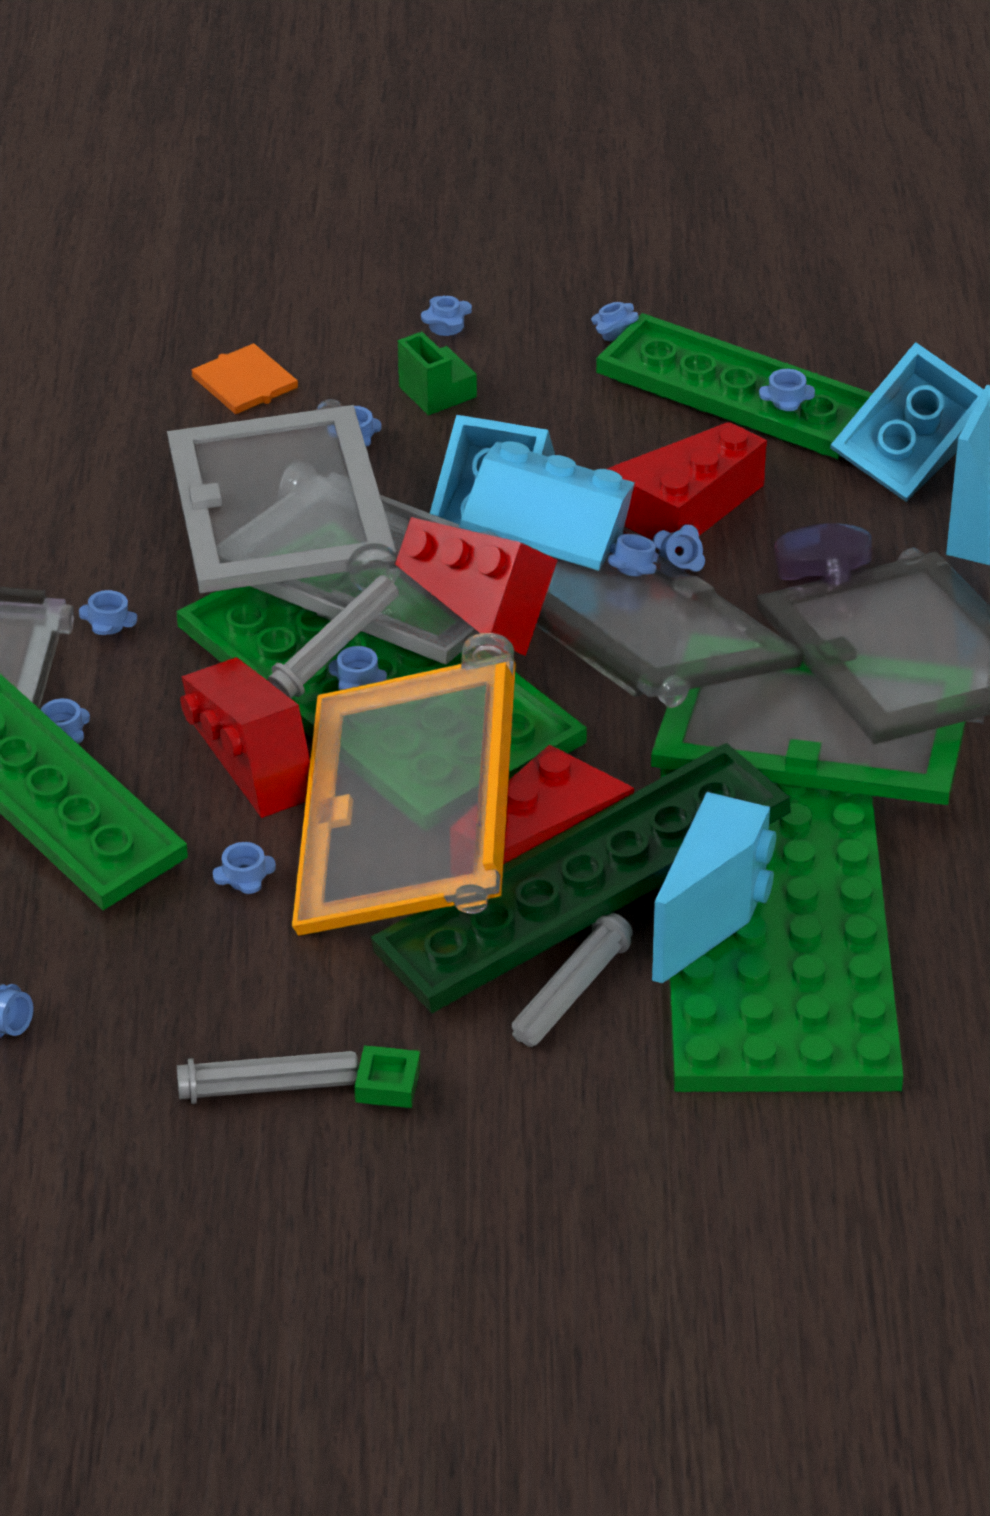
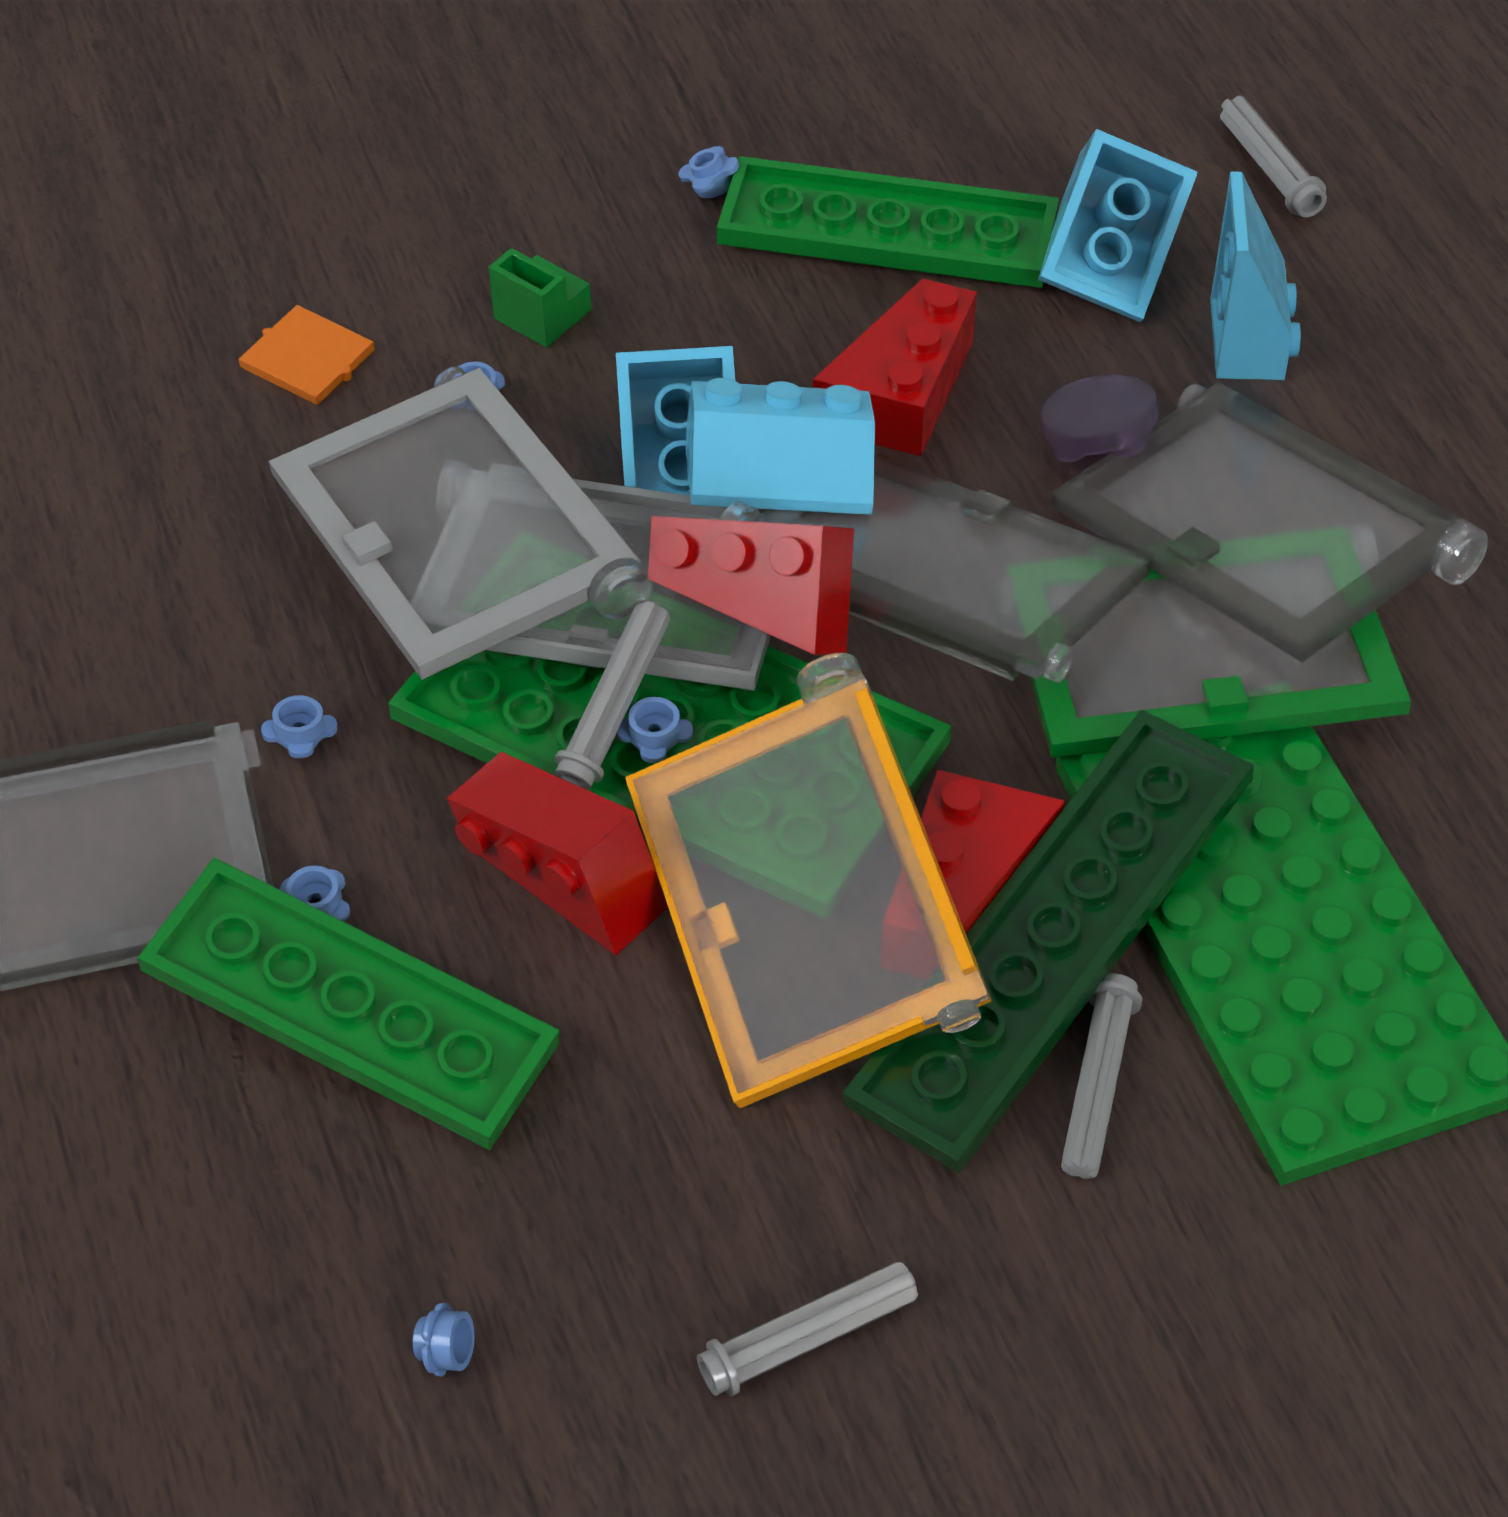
camera: 20 degrees left, 10 degrees up
medium blue plate [213,842,276,894] -> none
green plate [355,1045,421,1108] -> none
medium blue plate [421,296,472,336] -> none
medium blue plate [608,534,658,576] -> none
medium azure slope [652,792,776,983] -> none
medium blue plate [653,525,705,578] -> none
medium blue plate [759,369,815,411] -> none

